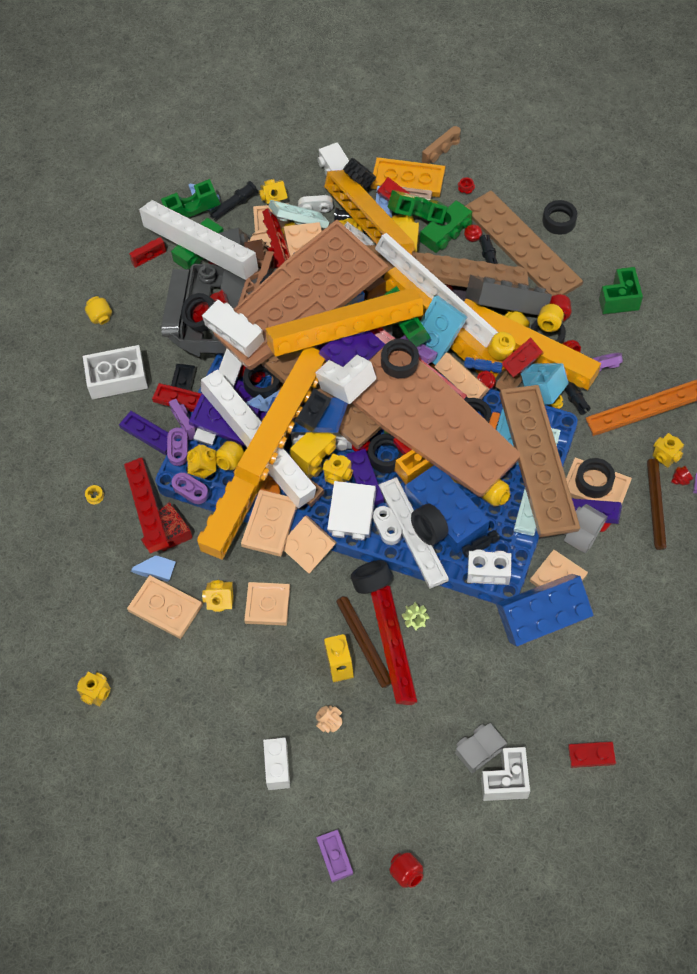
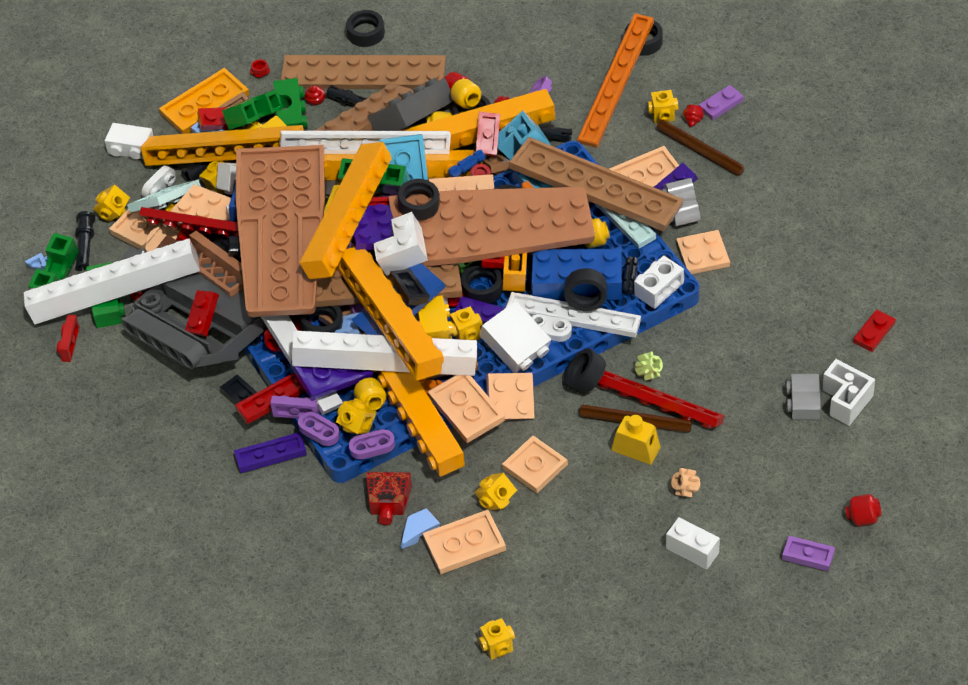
camera: 50 degrees left, 10 degrees down
white brick [83,345,148,399] -> none
yellow head [85,296,112,325] -> none
yellow bush [85,485,104,505] -> none
red plate [124,457,169,554] -> none
black tyre [181,293,216,332] -> none
white brick [202,300,264,358] -> none
black tyre [343,158,376,189] -> none
medium nougat plate [422,126,461,164] -> none
yellow head [488,332,516,360] -> none
blue brick [496,574,594,646] -> none
black tyre [575,458,616,498] -> none
green brick [599,267,643,314] -> none

